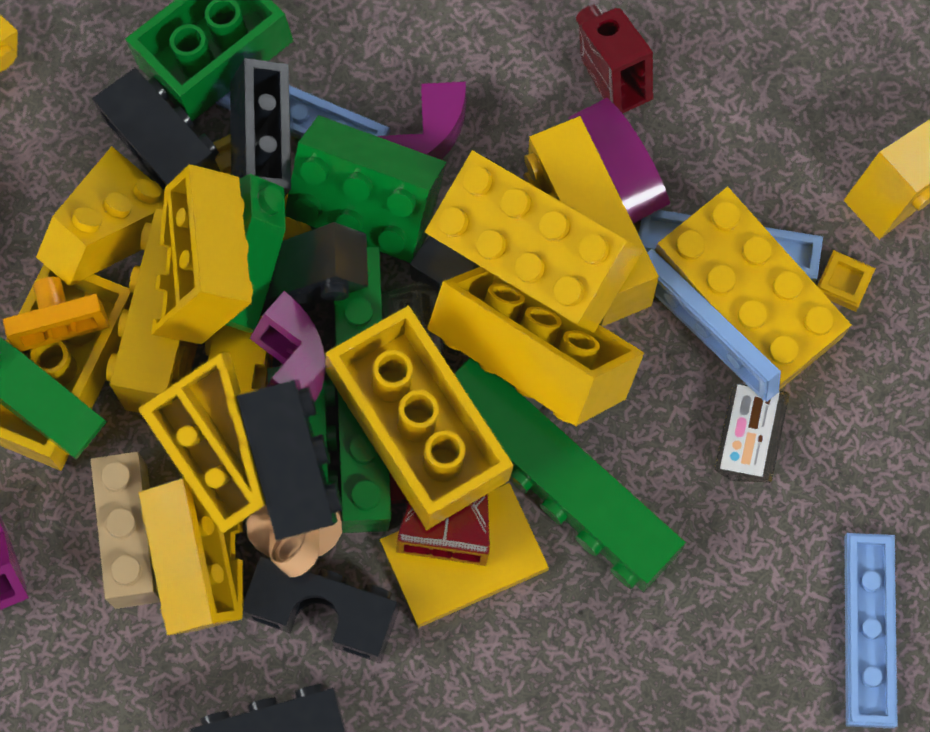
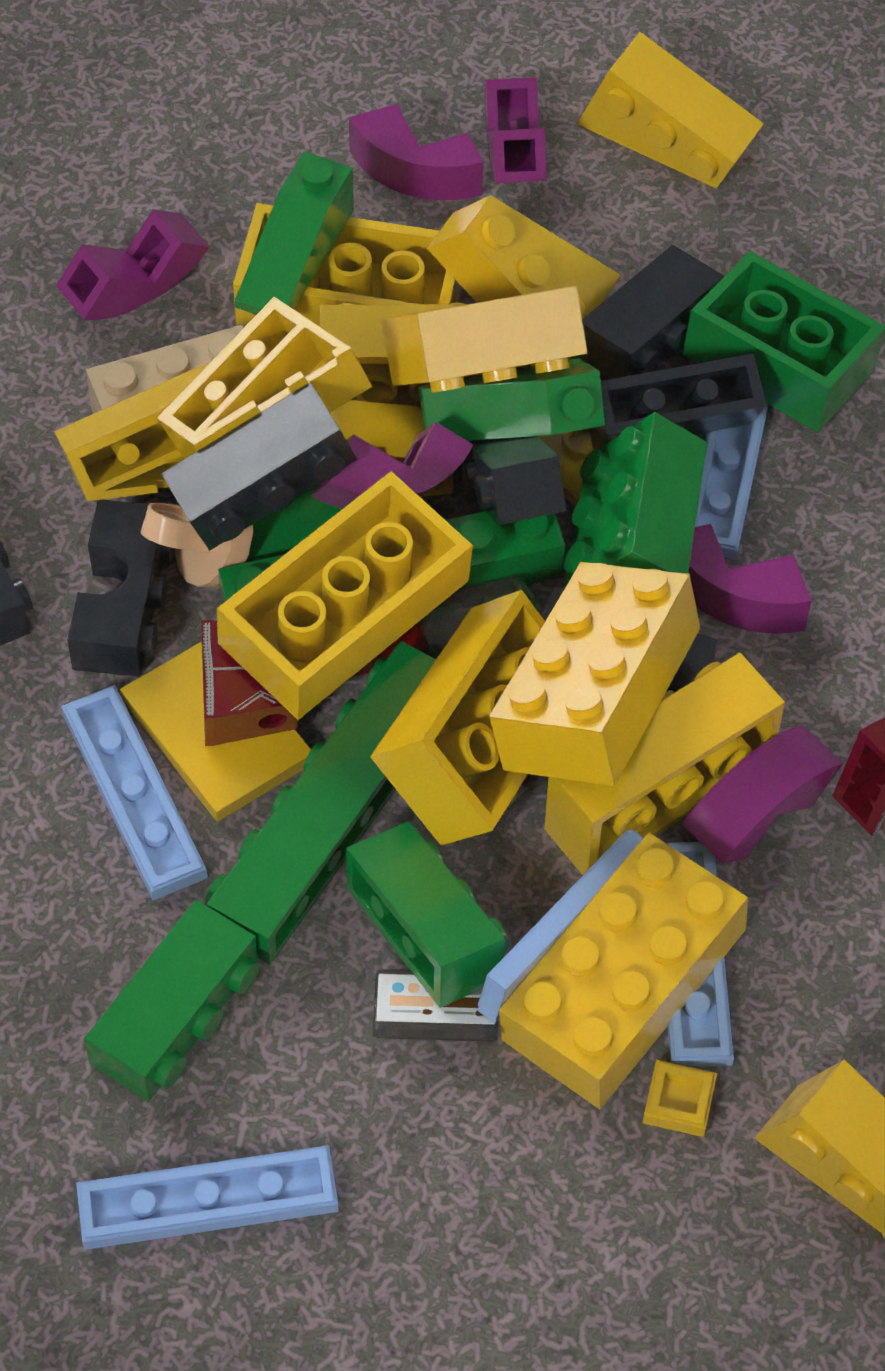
camera: 75 degrees right, 15 degrees down
light orange tile [3,277,110,352] -> none
none -> light blue tile [61,685,208,900]
none -> green brick [84,899,260,1102]
none -> green brick [346,821,508,1008]

